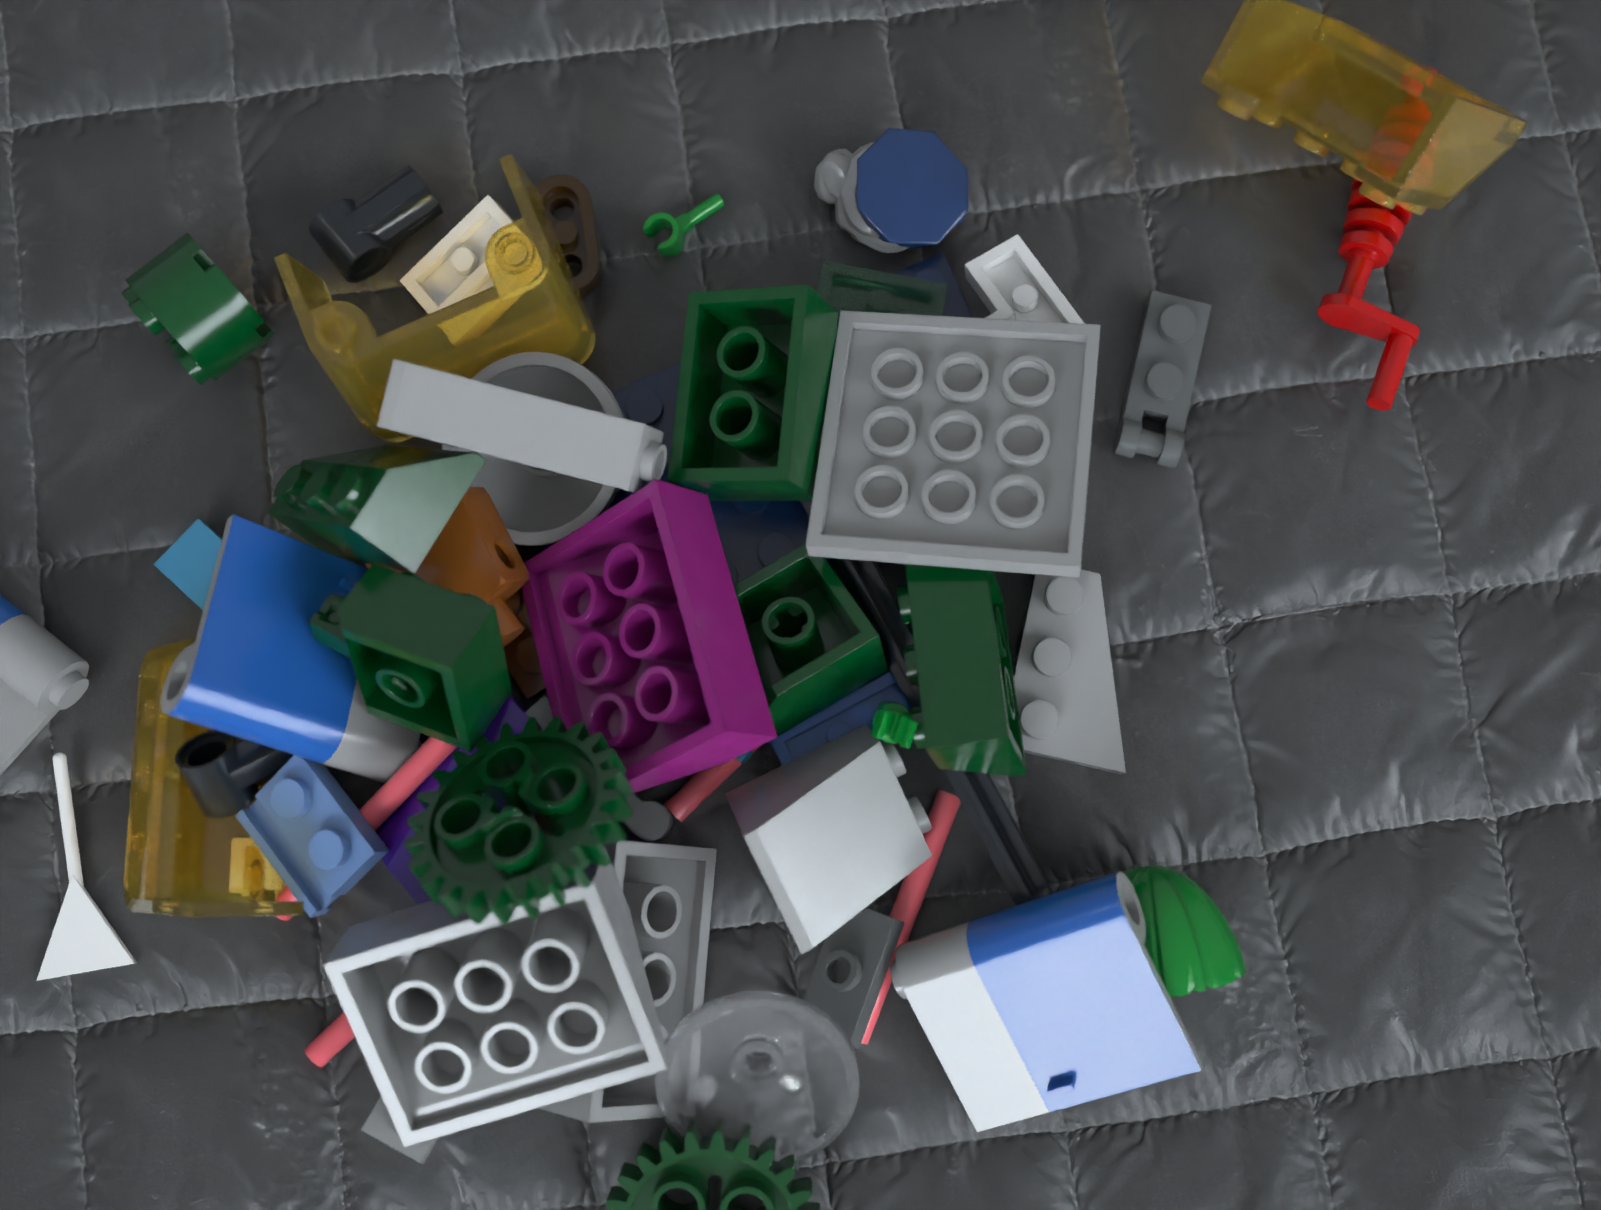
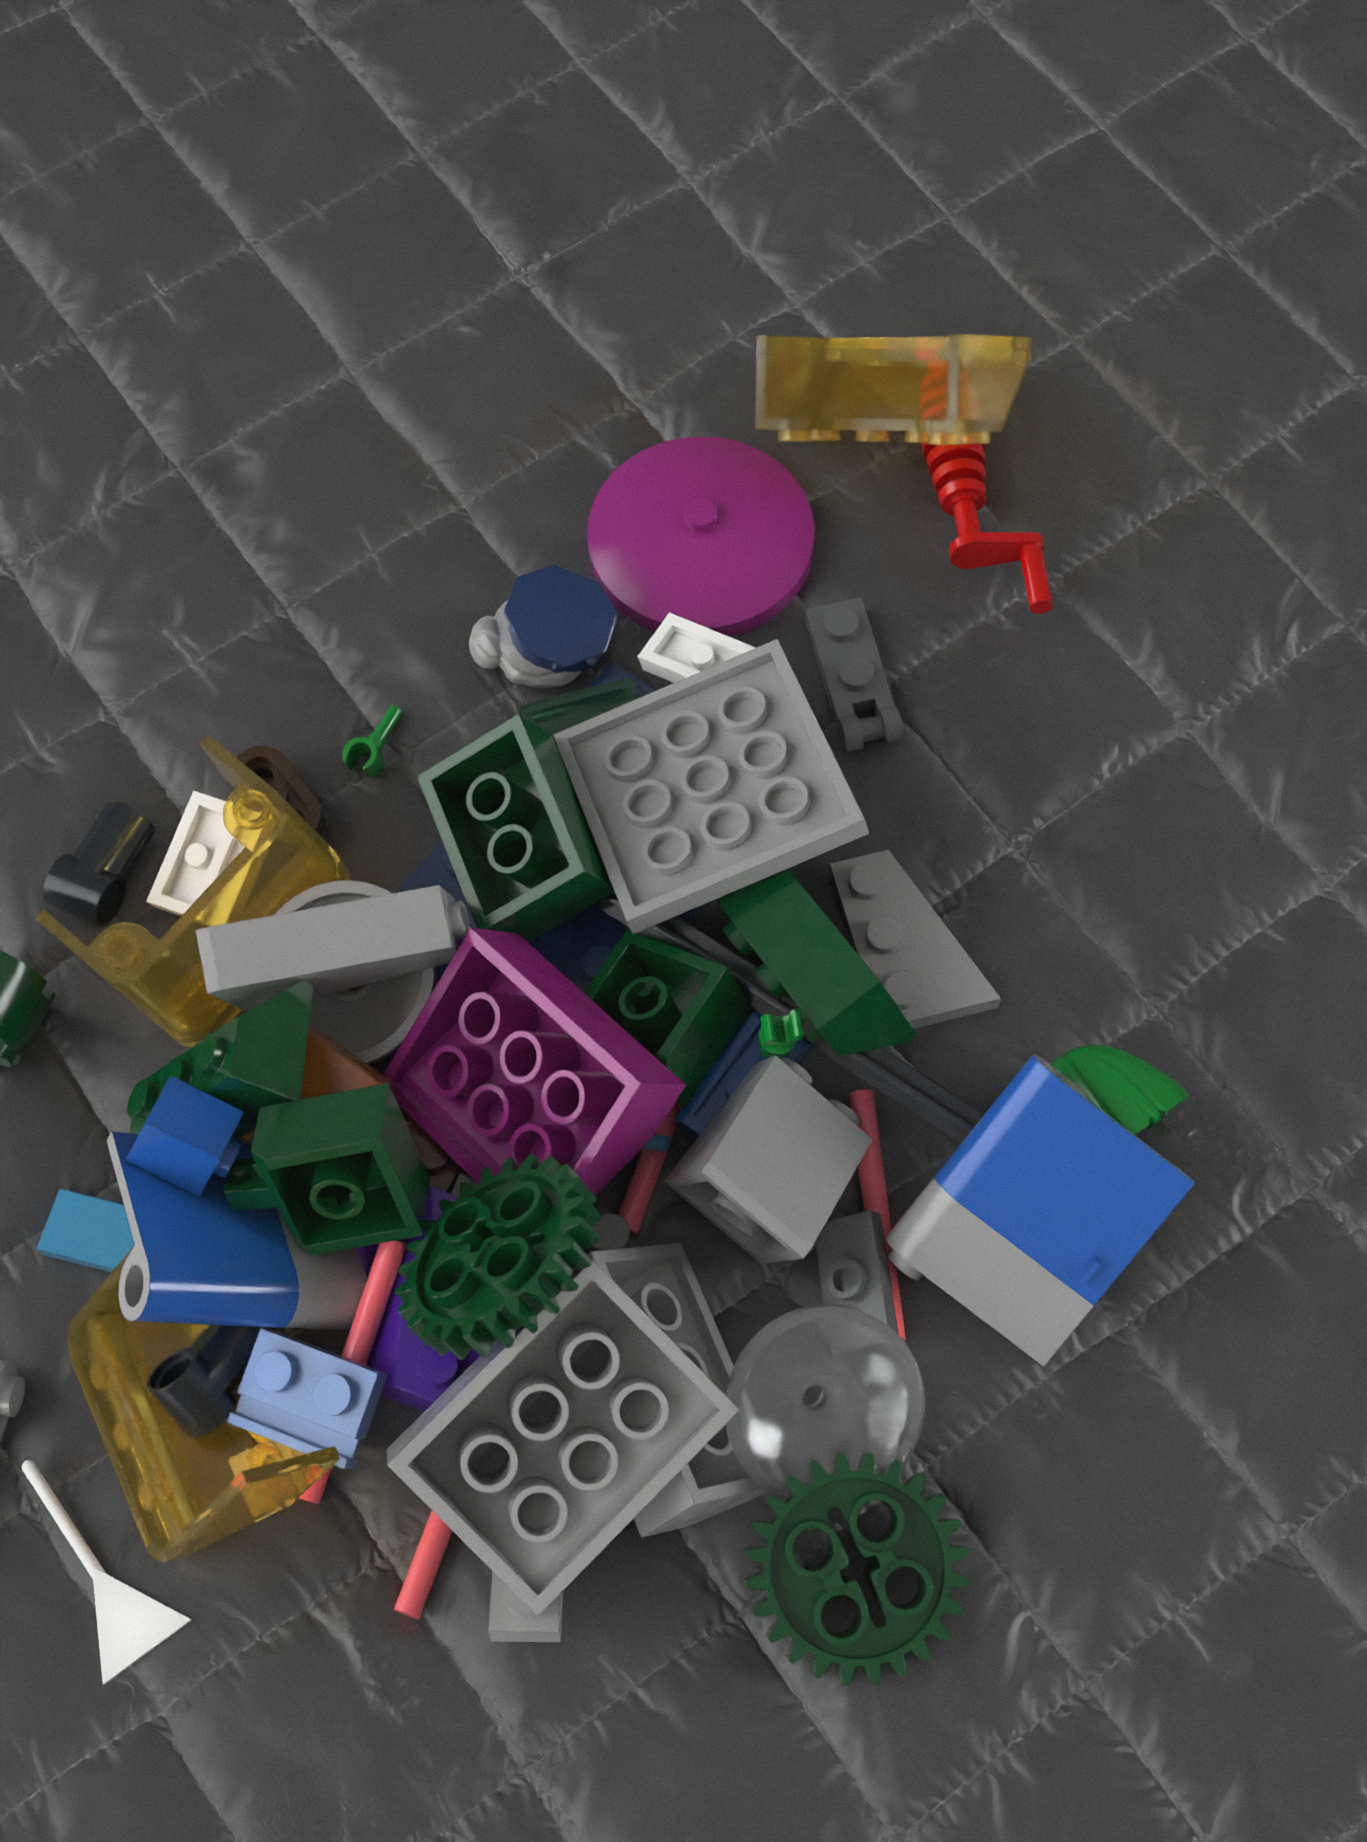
camera: 20 degrees left, 15 degrees down
none -> blue brick [125,1075,244,1197]
none -> magenta dish [587,436,814,637]

